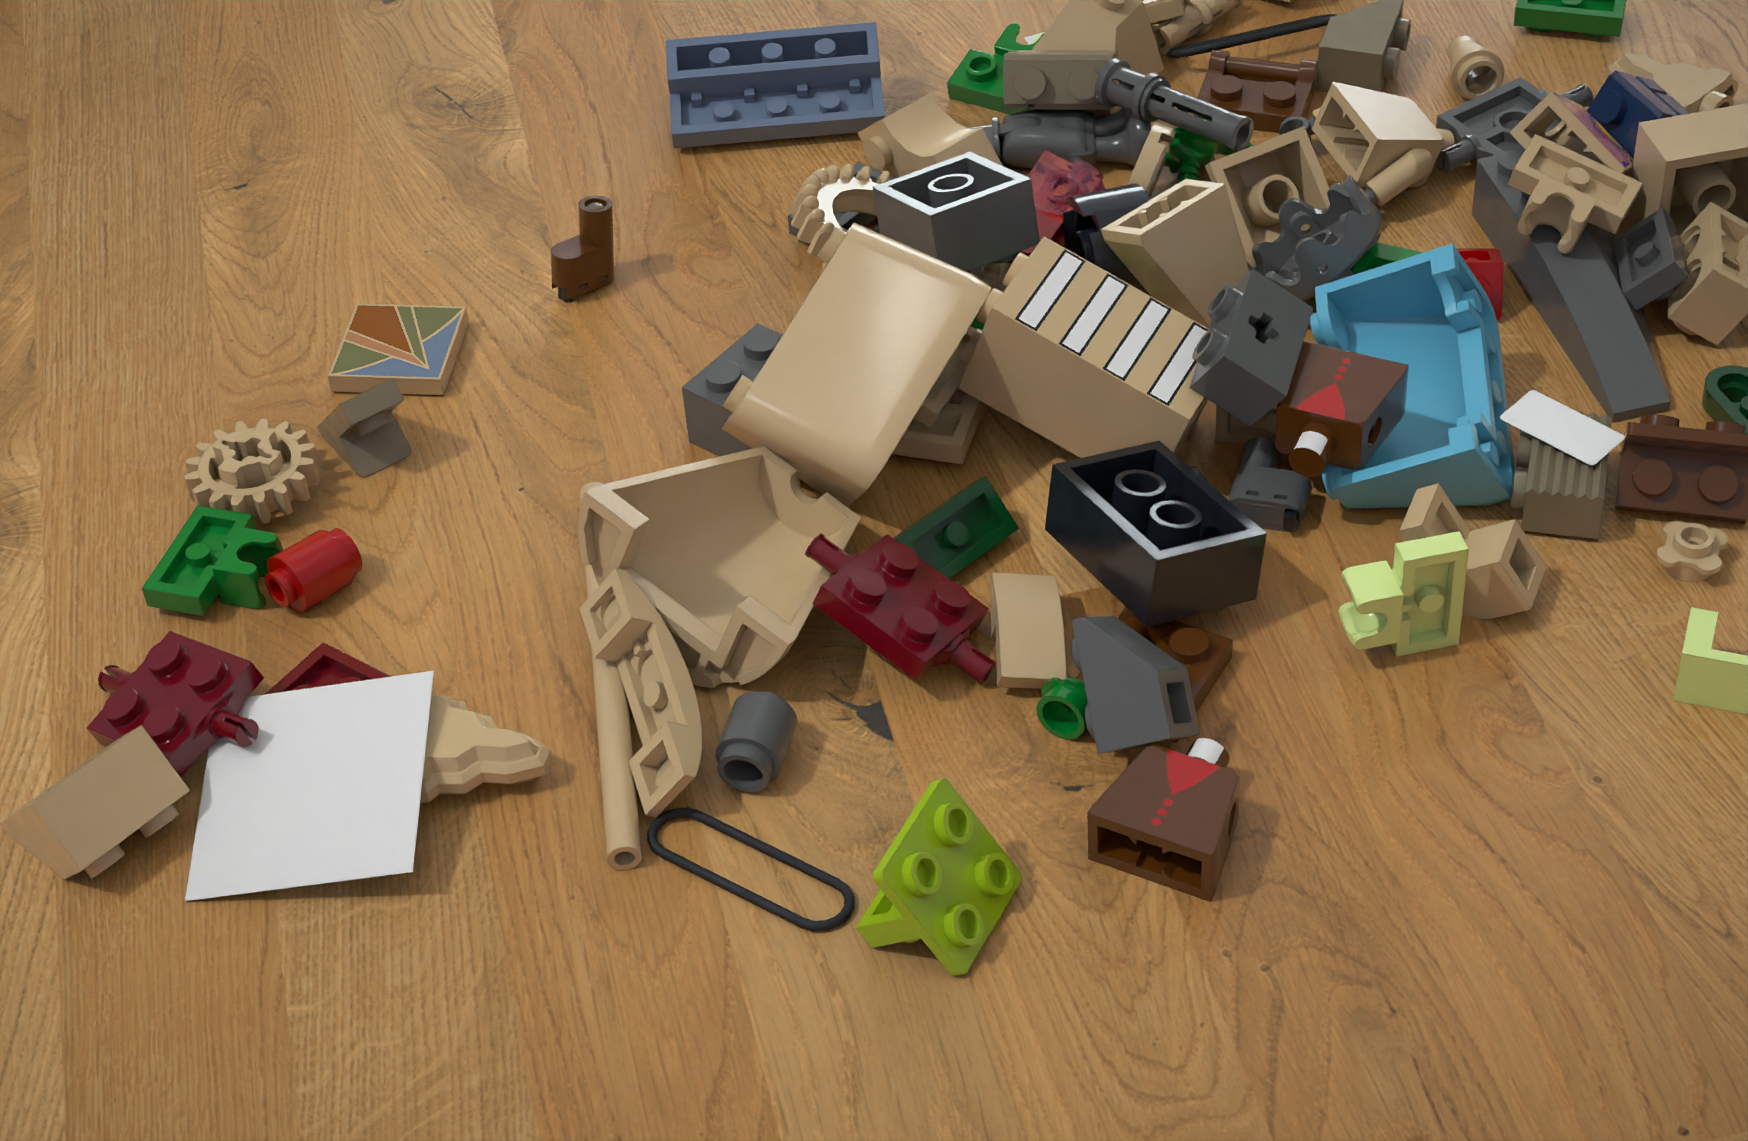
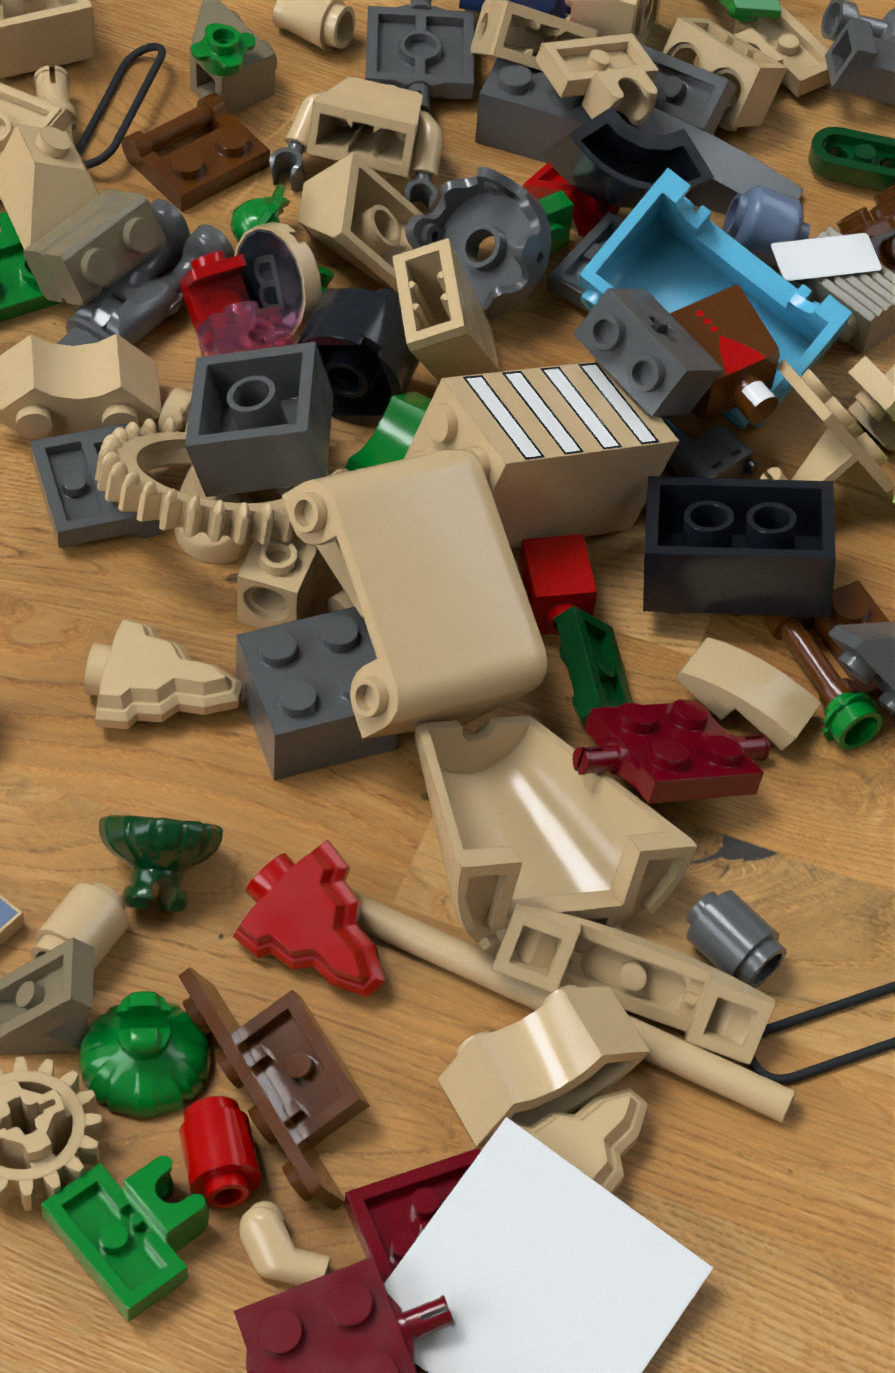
camera: 65 degrees left, 10 degrees up
dark grey pin [1094,58,1254,152] -> none
none -> tan brick [31,883,129,970]
none -> green hair [79,991,211,1118]
none -> tan rock [84,619,243,729]
none -> dark green hair [99,815,223,912]
none -> red bracket [178,251,260,348]
none -> reddish brown bracket [178,967,370,1211]
none -> green plate [191,23,256,76]
none -> red rock [232,840,387,998]
none -> tan arm [239,1201,331,1286]
none -> tan brick [438,985,650,1147]
none -> red brick [518,534,597,635]
none -> black brick [542,107,714,208]
none -> sand blue head [723,185,810,267]
none -> tan plate [760,359,895,493]

